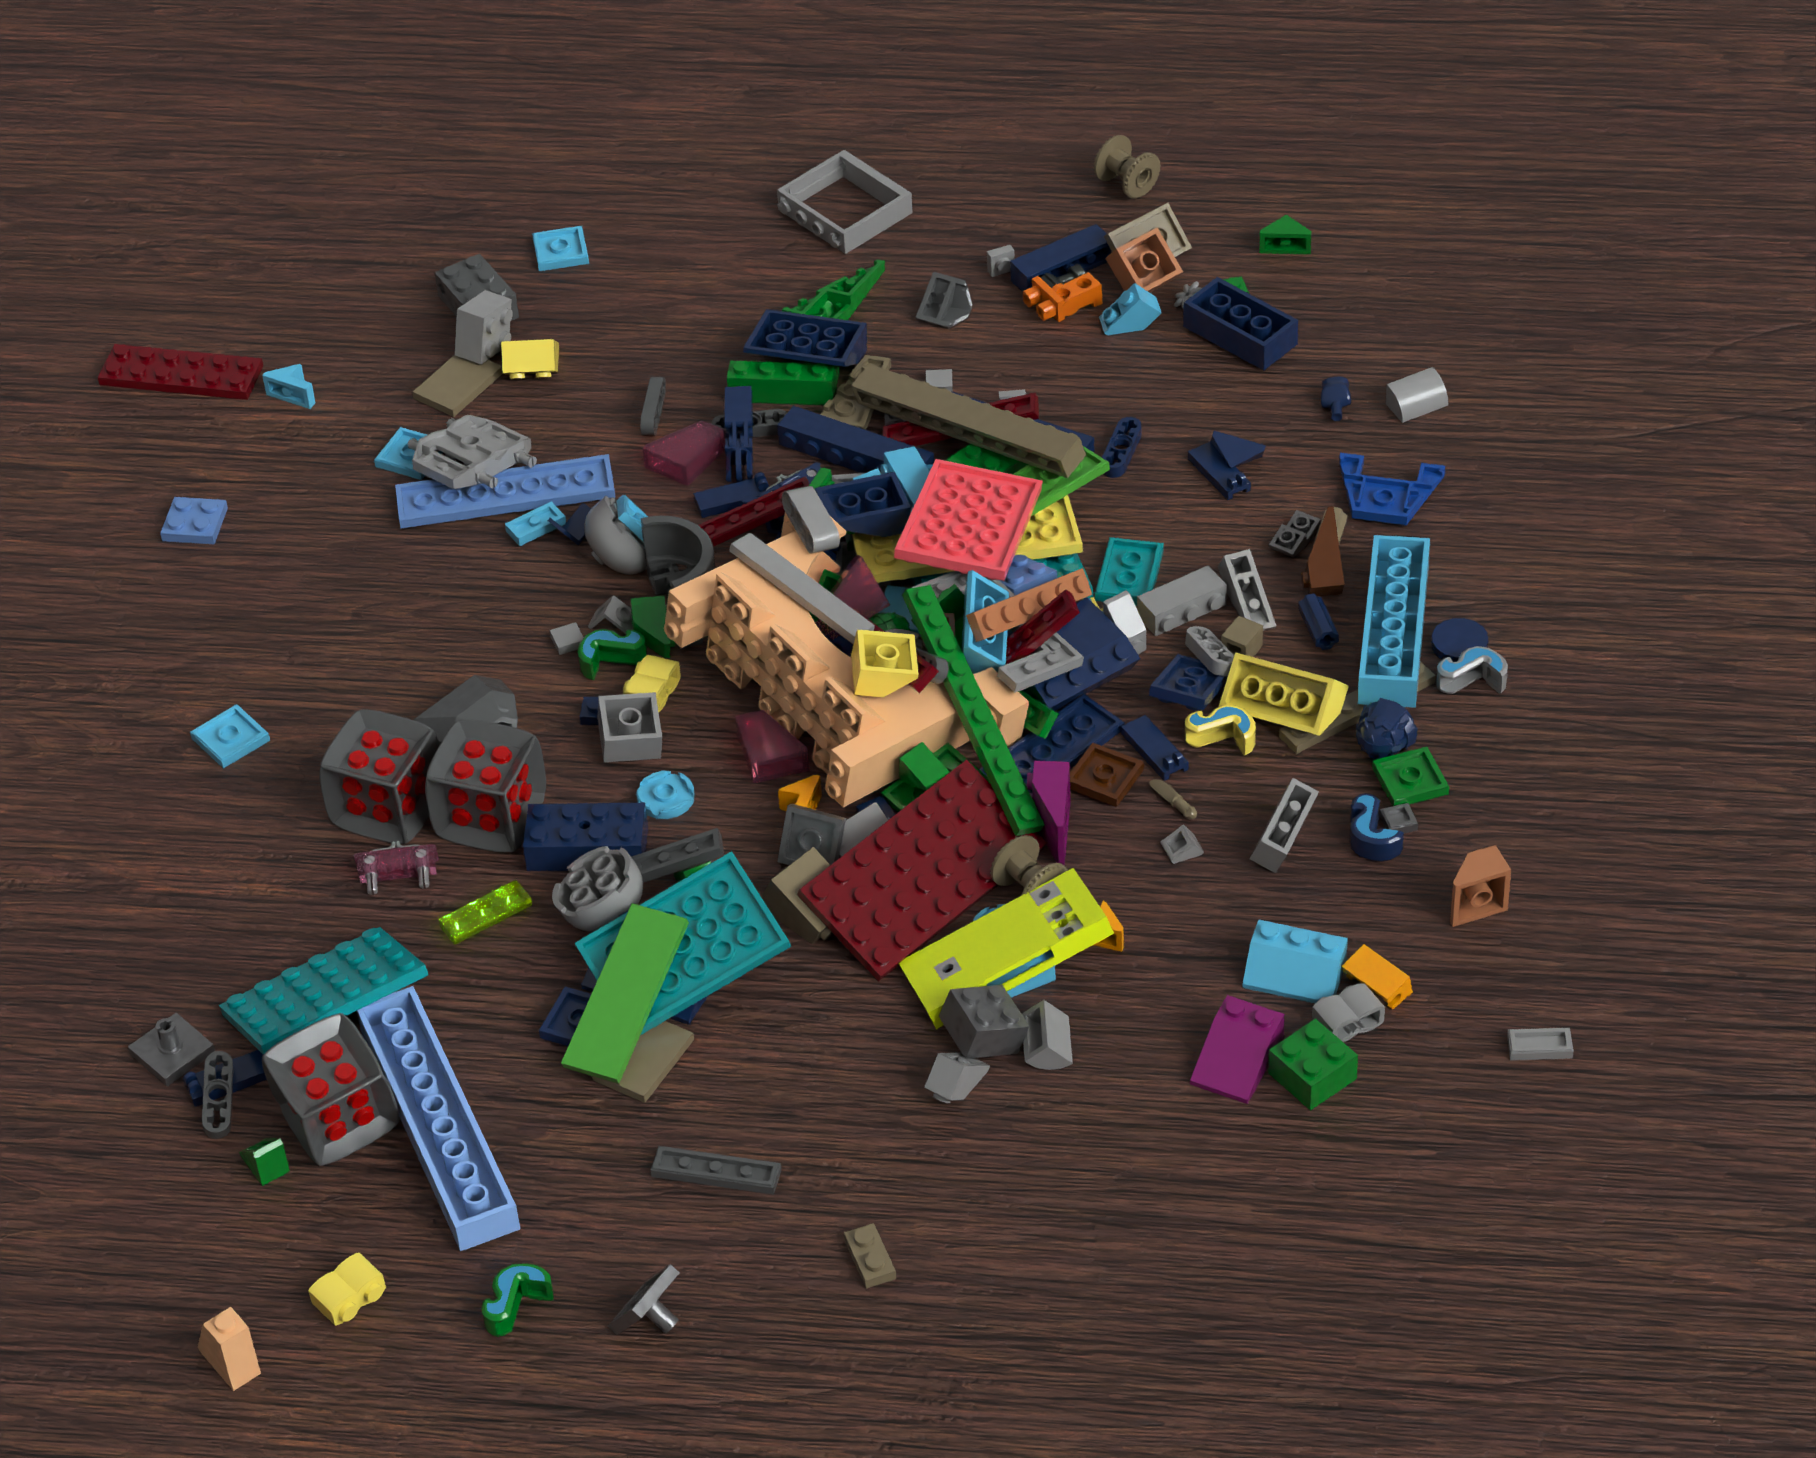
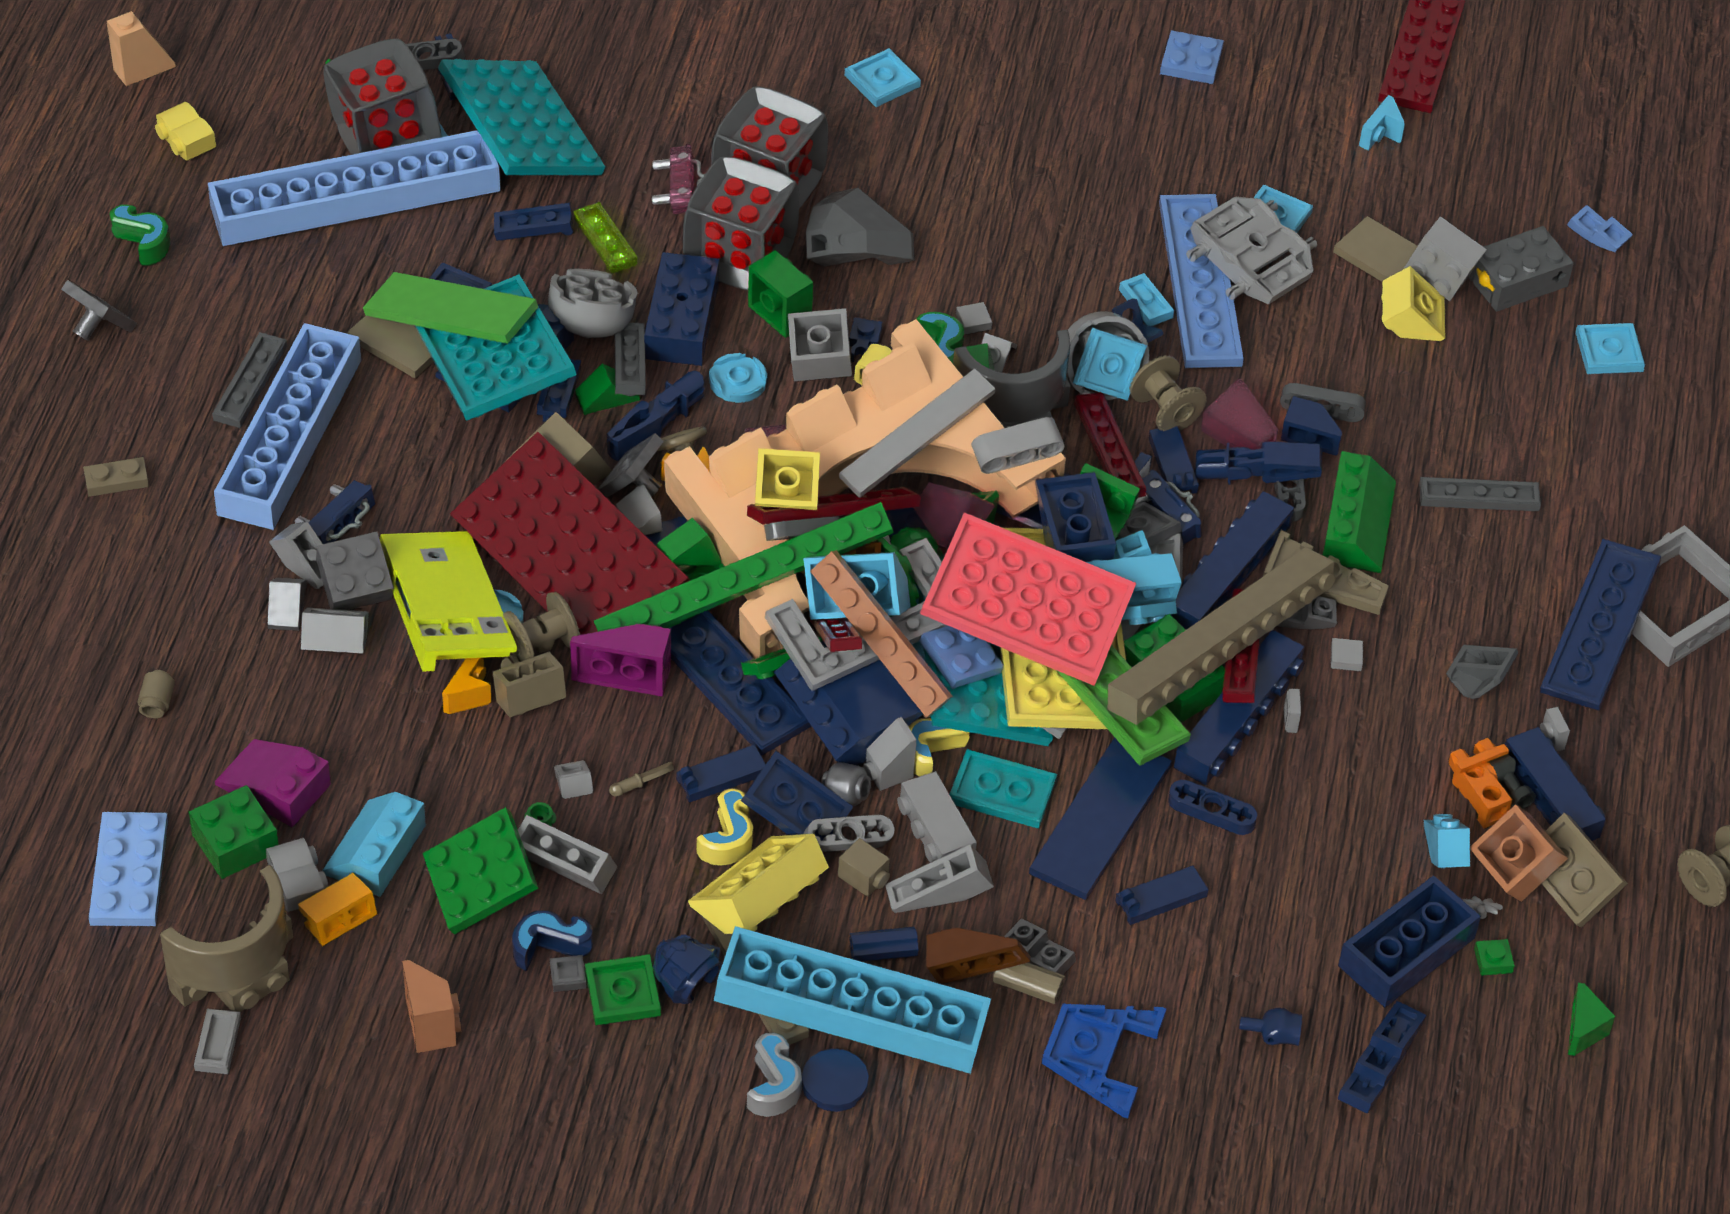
camera: 90 degrees right, 5 degrees up
flat silver tile [128,1013,215,1086] -> none
dark blue slope [743,309,867,367] -> none
green wedge [782,259,885,320] -> none
reddish brown plate [1070,743,1144,807] -> none
dark blue slope [1210,431,1266,468] -> none
light grey brick [1386,367,1448,423] -> none
none -> light blue plate [89,812,168,926]
none -> dark tan brick [137,670,175,719]
none -> dark tan piece [160,865,293,1012]
none -> light blue brick [214,323,361,530]
none -> slope [268,578,307,631]
none -> dark blue piece [295,480,375,544]
none -> green plate [423,807,538,935]
none -> dark tan brick [493,652,566,717]
none -> dark blue hinge [494,203,573,241]
none -> green plate [525,802,556,827]
none -> dark blue arm [607,371,704,461]
none -> dark tan piece [657,427,707,454]
none -> green brick [748,250,813,338]
none -> flat silver head [821,762,871,806]
none -> dark blue tile [1029,737,1172,900]
none -> dark tan hose [1129,355,1207,431]
none -> dark blue slope [1281,396,1342,456]
none -> dark blue slope [1338,1001,1426,1114]
none -> dark grey tile [1419,477,1541,511]
none -> dark blue tile [1540,539,1661,711]
none -> medium blue slope [1567,205,1633,252]

